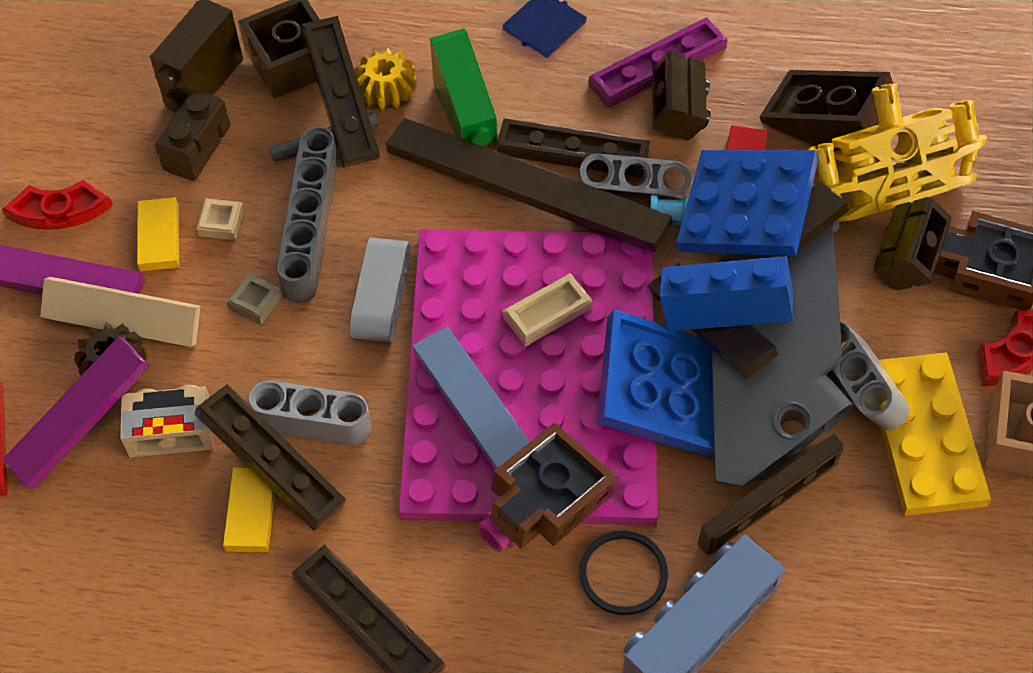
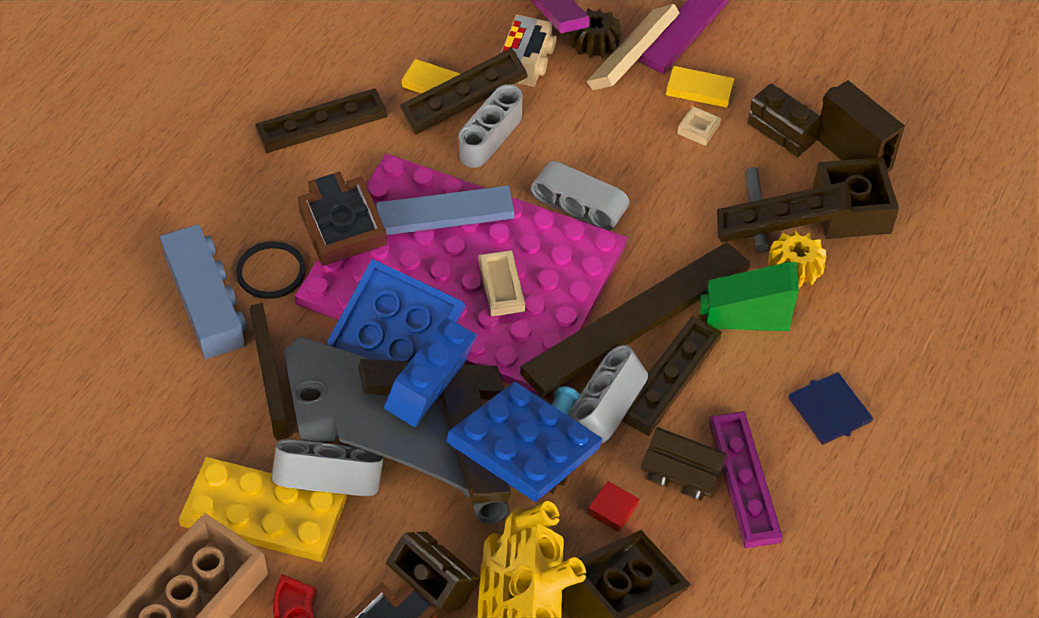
camera: 110 degrees right, 5 degrees down
red tile [1,179,113,230] -> none
dark tan tile [227,273,283,325] -> none
dark grey beam [277,127,338,303] -> none

